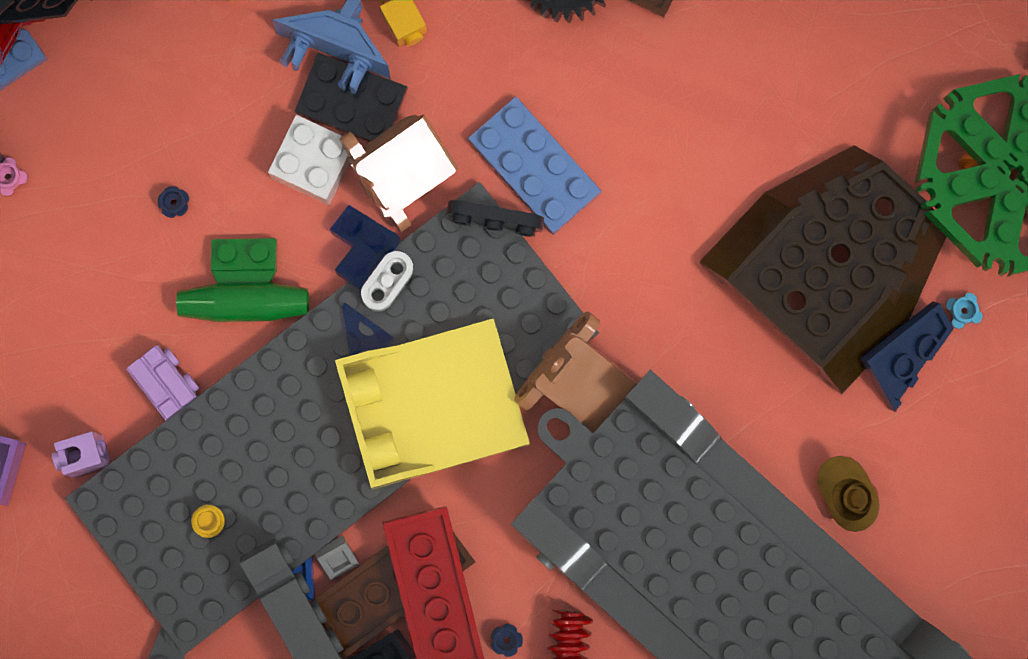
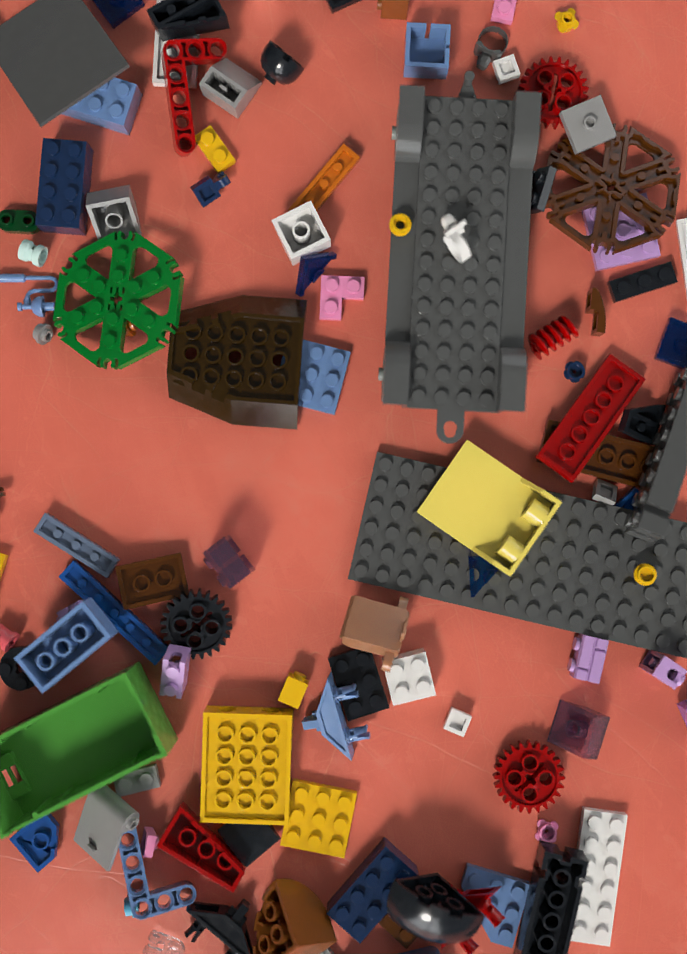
camera: 125 degrees left, 5 degrees up
dark blue plate [157,186,189,218] -> none
green plate [176,238,309,322] -> none
clear blue plate [330,205,401,290] -> none
white plate [361,251,413,312] -> none
black plate [446,200,544,237] -> none
medium blue plate [468,97,601,235] -> none
nougat piece [514,311,637,433] -> none
pearl gold piece [817,455,880,532] -> none
dark blue wing [861,301,954,412] -> none
medium azure plate [946,293,983,329] -> none
none -> clear purple piece [203,535,255,589]
none -> white slope [271,200,331,266]
none -> medium blue plate [280,340,351,415]
none -> orange plate [288,143,360,212]
none -> clear blue tile [295,252,337,297]
none -> bright pink plate [320,275,365,321]
none -> yellow plate [389,213,412,237]
none -> white piece [441,214,471,263]
none -> white plate [443,707,472,737]
none -> red gear [492,739,565,814]
none -> slope [547,699,610,759]

